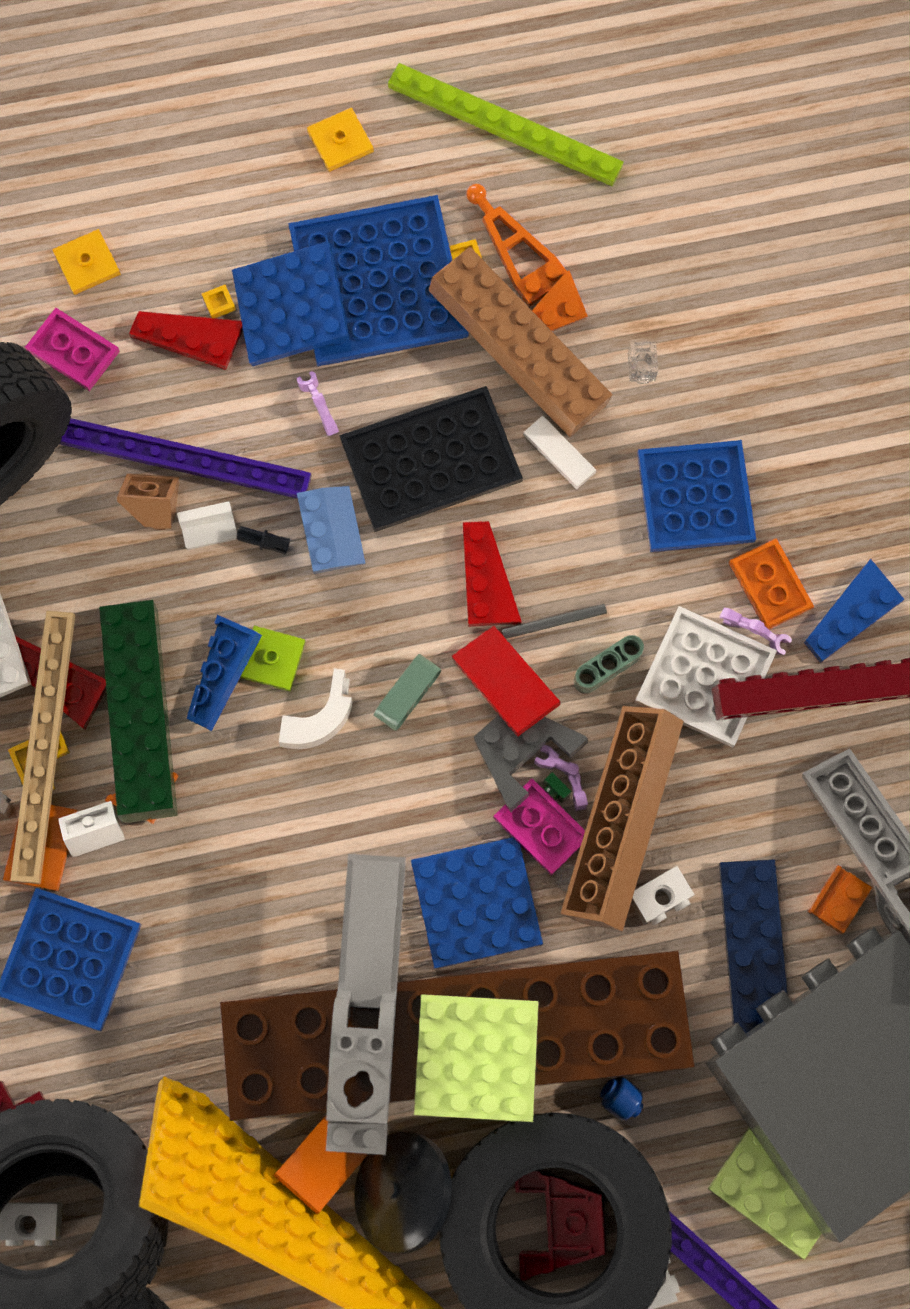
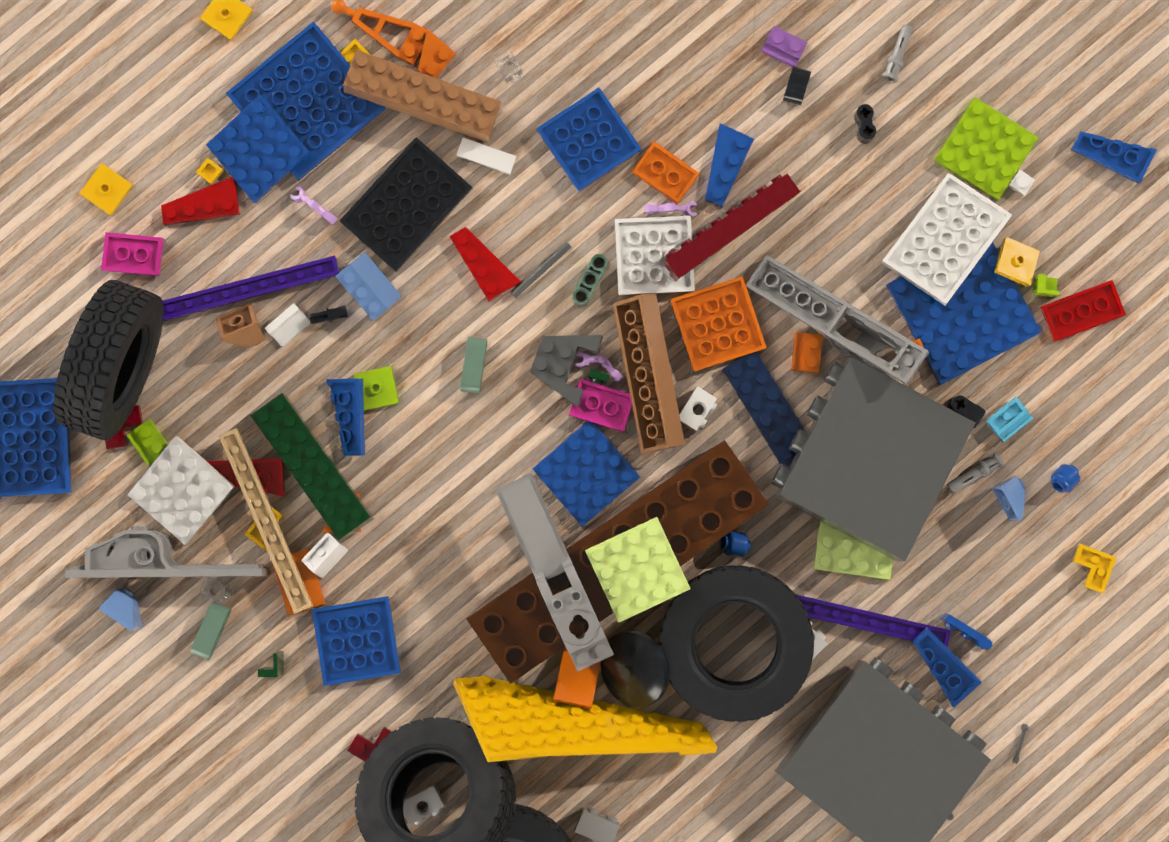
camera: 30 degrees left, 10 degrees up
white arch [279,668,353,749] -> none
red tile [451,625,561,736] -> none
dark red wing [515,1170,607,1280] -> none
none -> orange plate [670,276,767,372]

